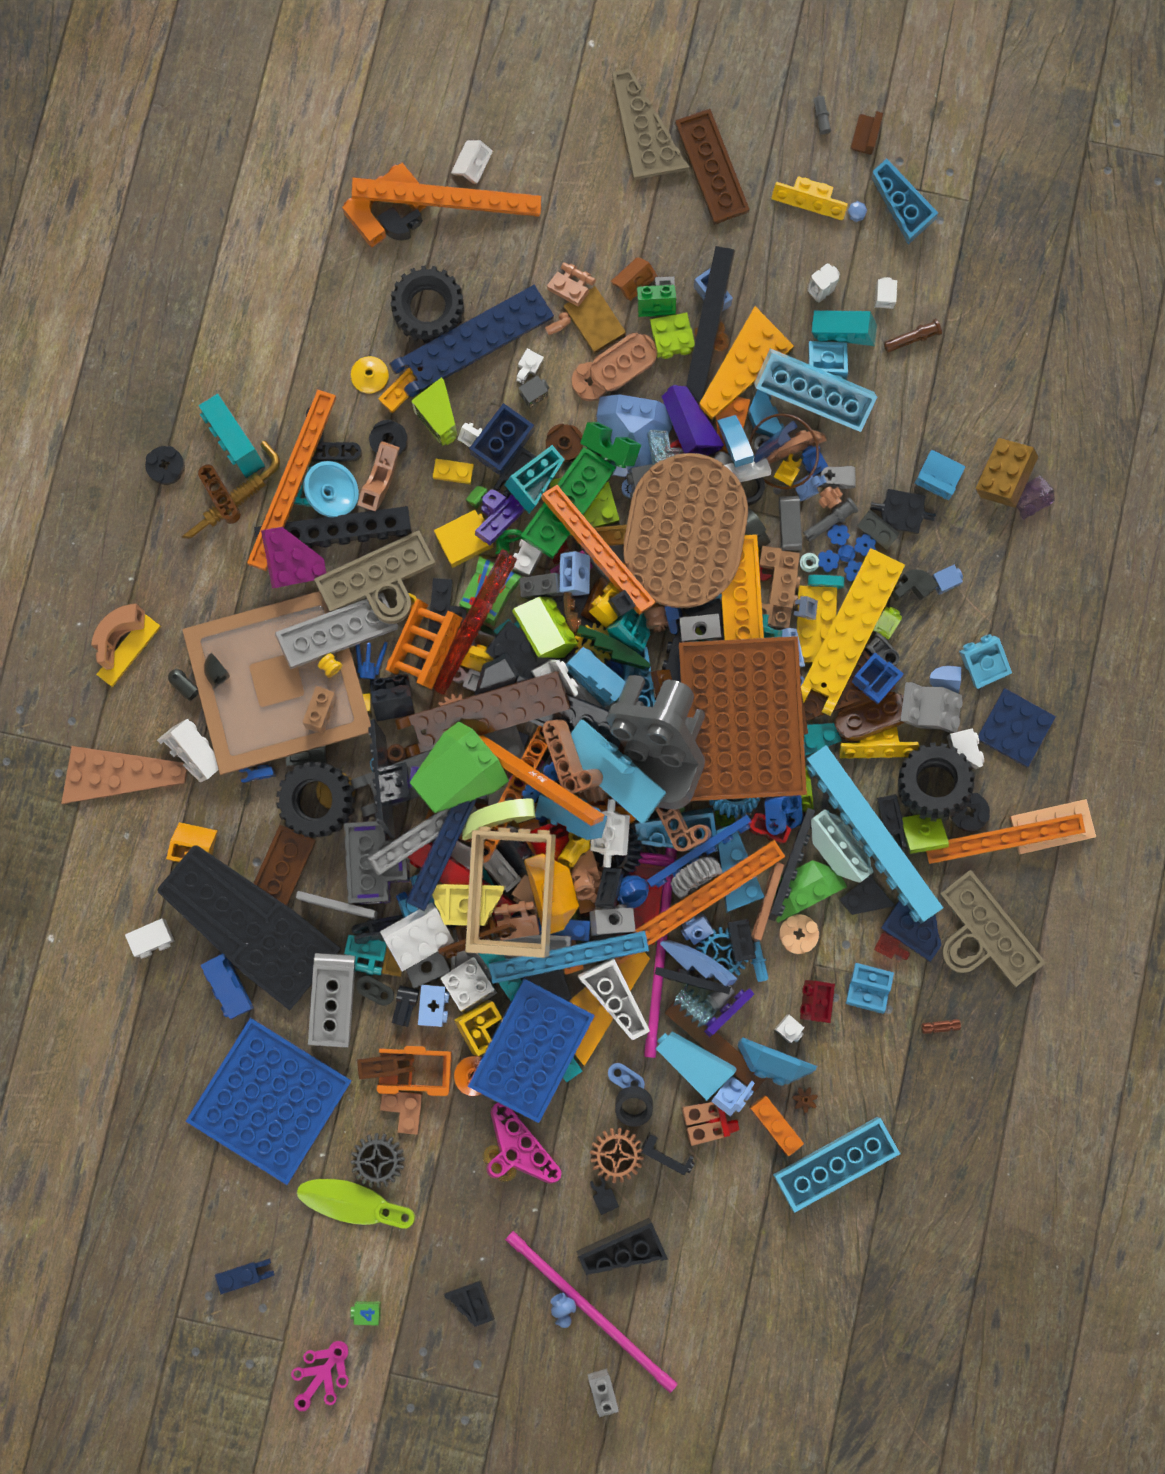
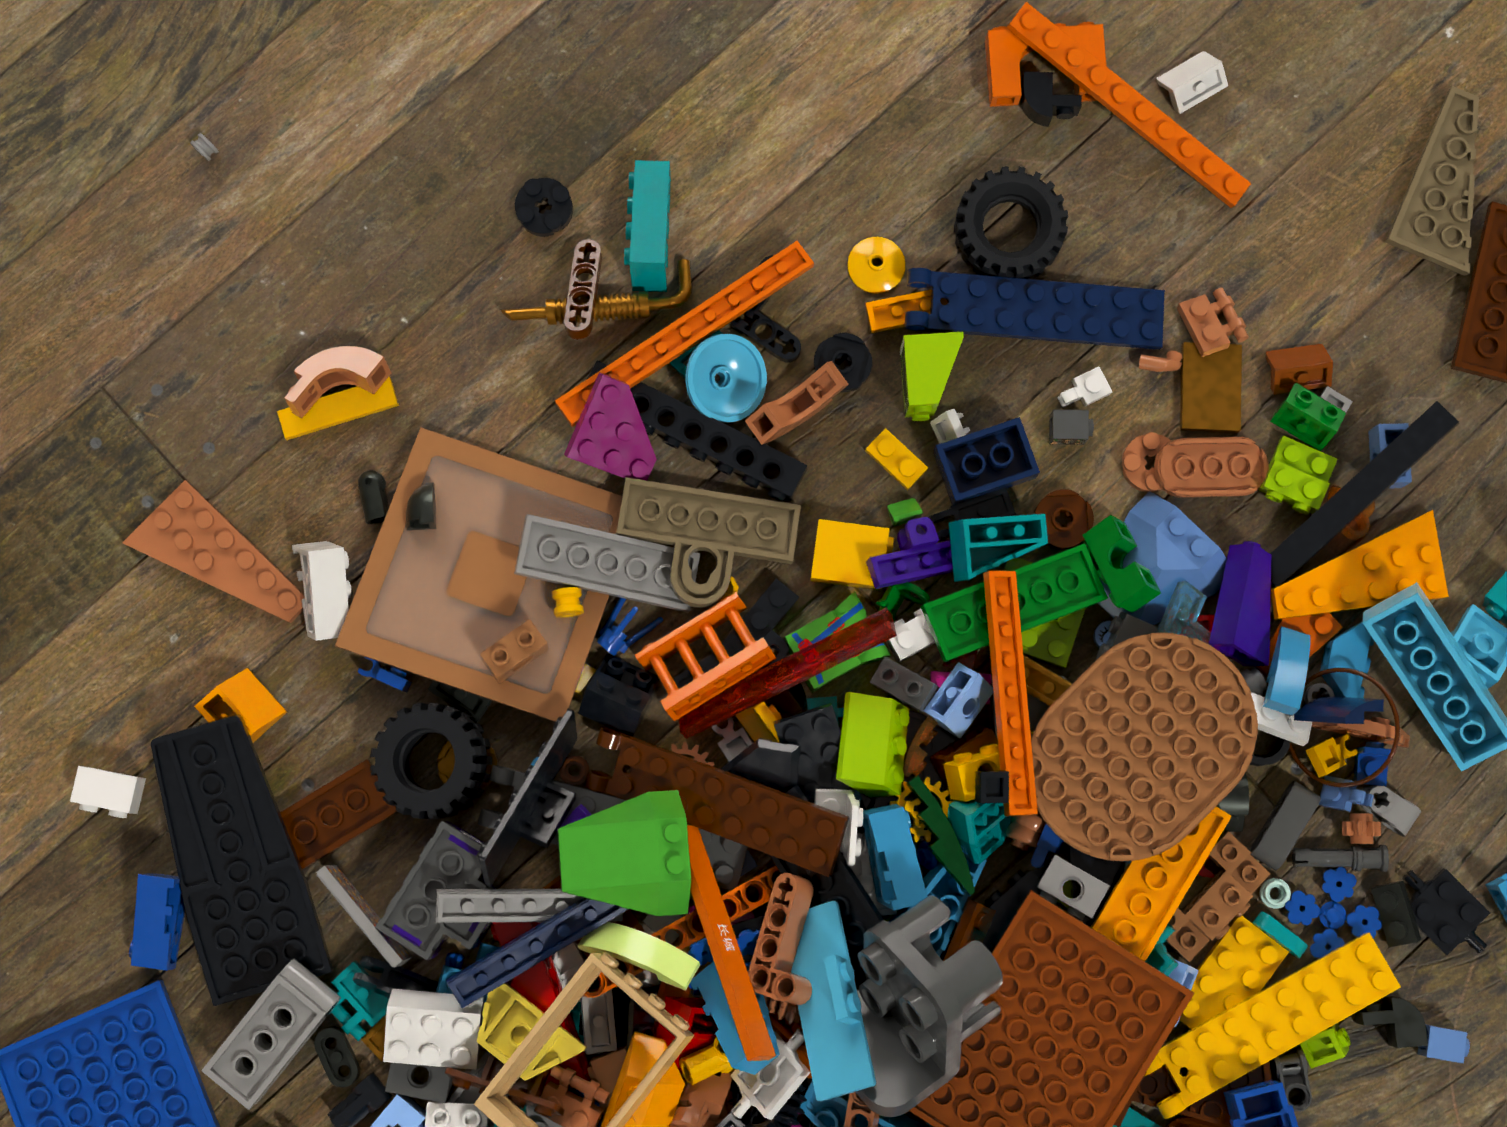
camera: 40 degrees right, 0 degrees up
sand blue tile [794,596,818,620] -> none

